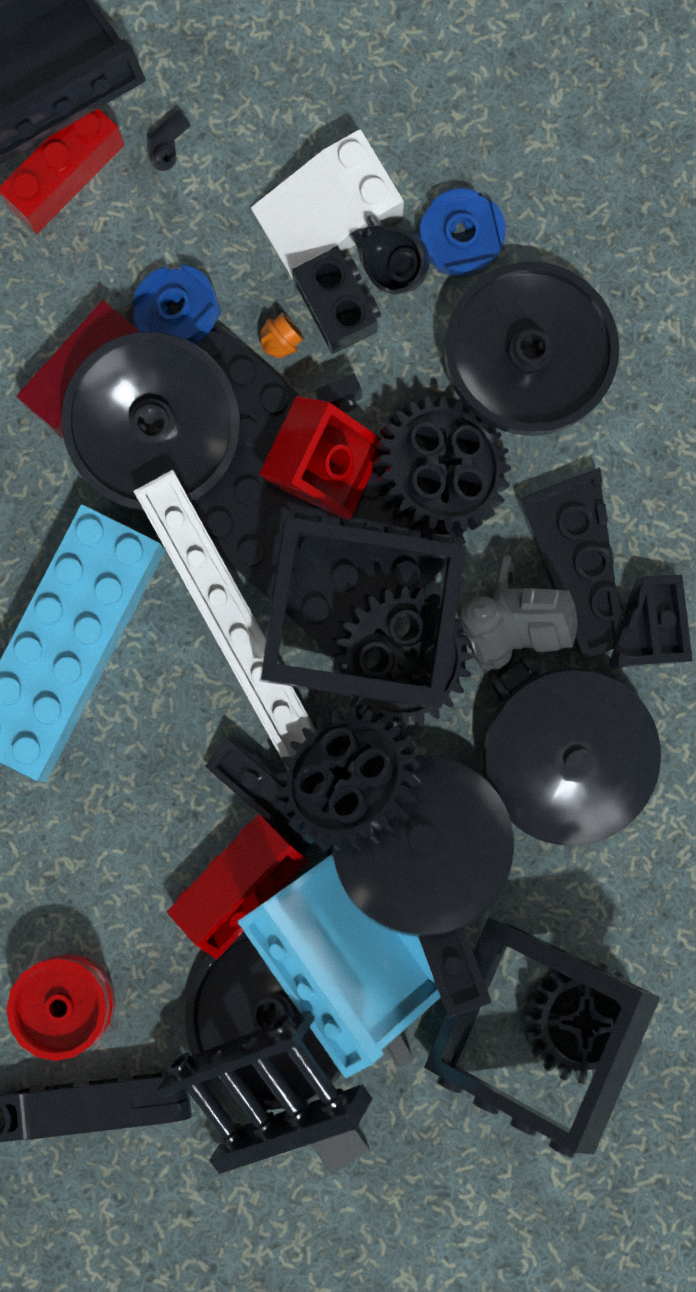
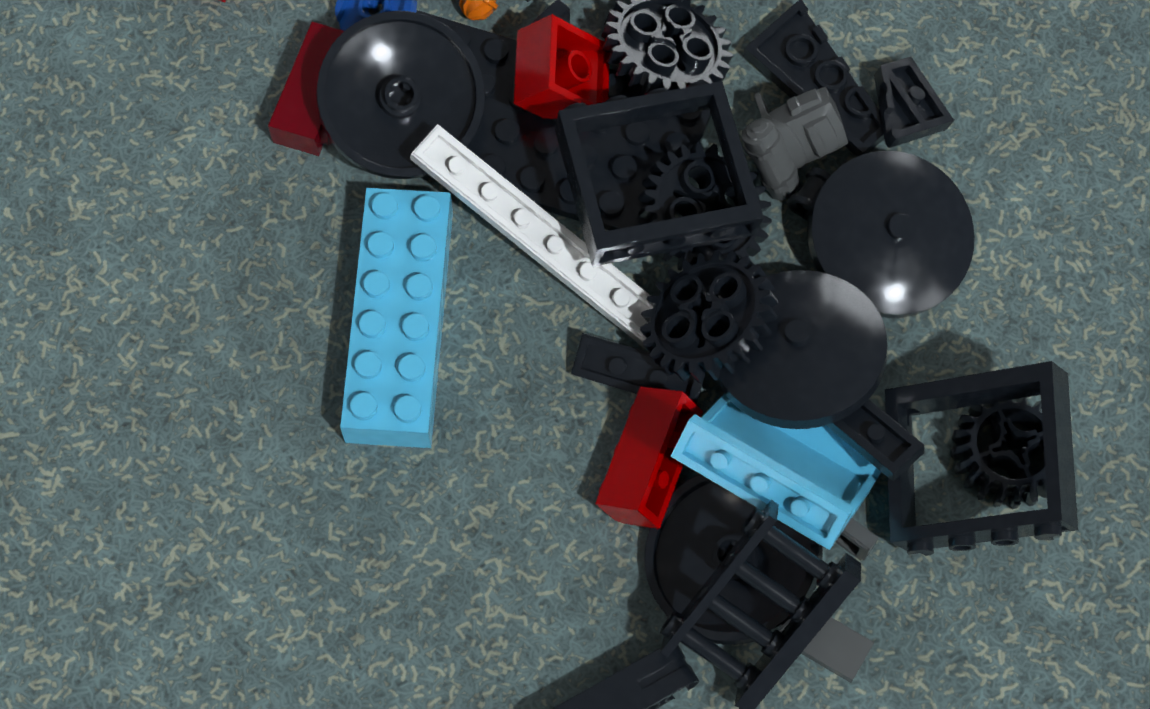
camera: 30 degrees left, 15 degrees down
red wheel [6,953,116,1061] -> none

